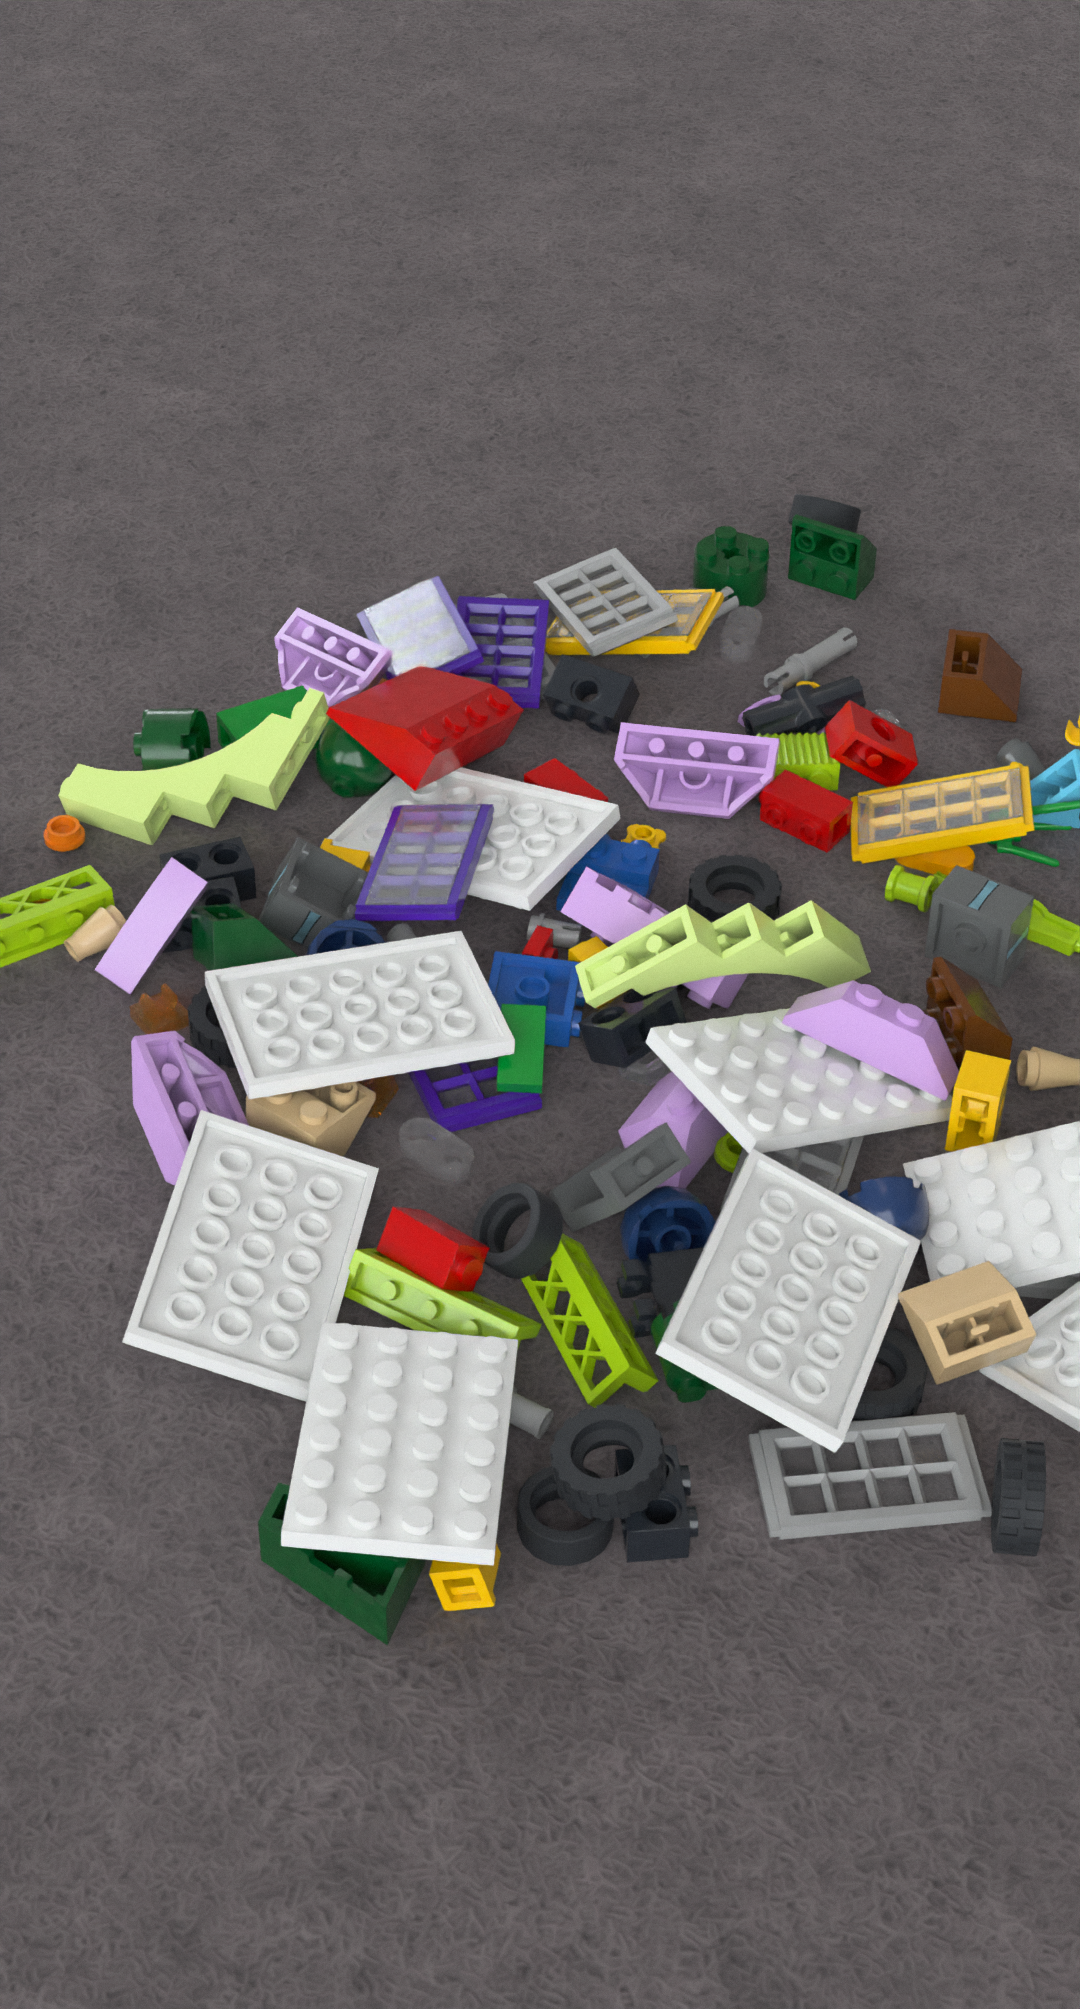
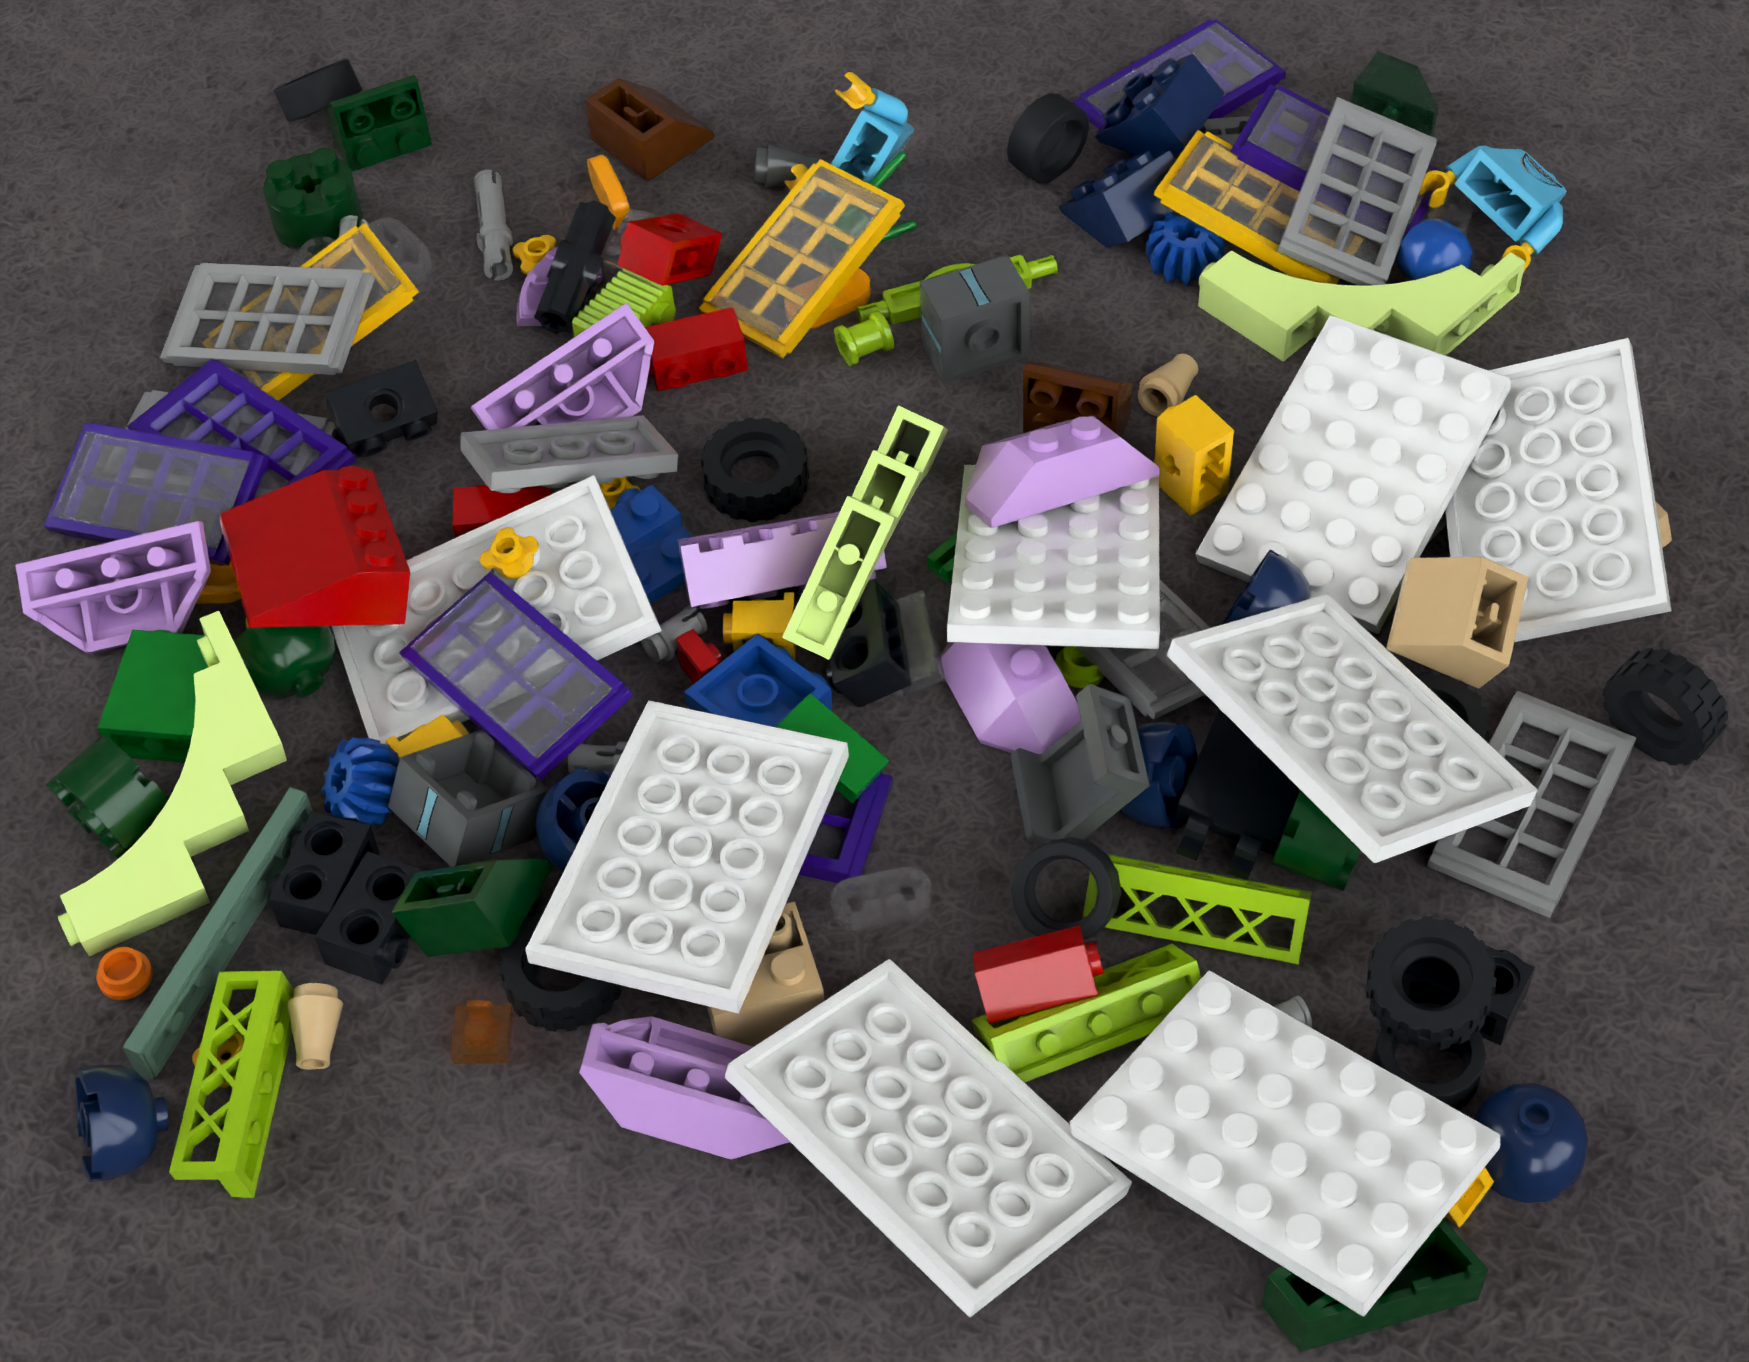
camera: 50 degrees left, 10 degrees up
lavender slope [95,857,208,995] -> none
none -> sand green tile [122,787,313,1080]
none -> blue gear [321,737,399,826]
none -> light grey plate [460,415,678,493]
none -> yellow plate [480,527,539,579]
none -> light orange tile [587,154,632,230]
none -> dark blue cylinder [1474,1083,1588,1203]

